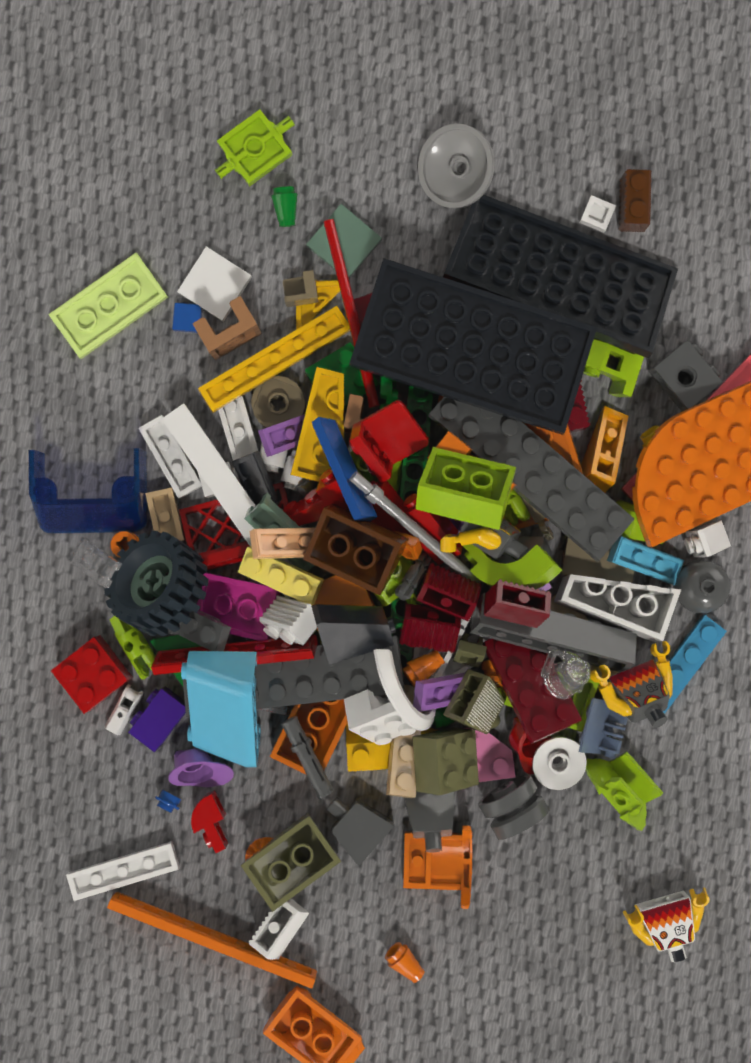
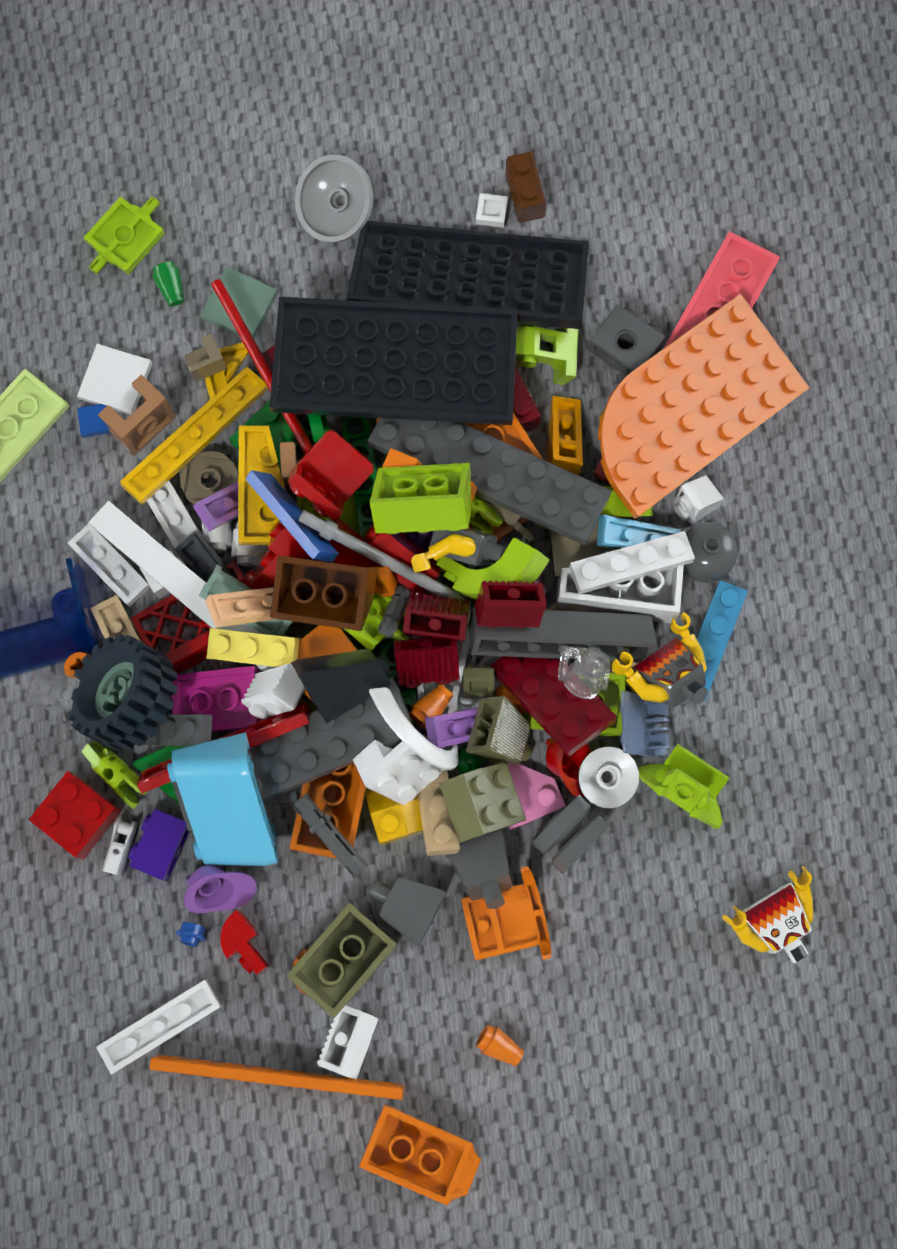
camera: 15 degrees left, 10 degrees down
none -> white plate [569,531,695,594]

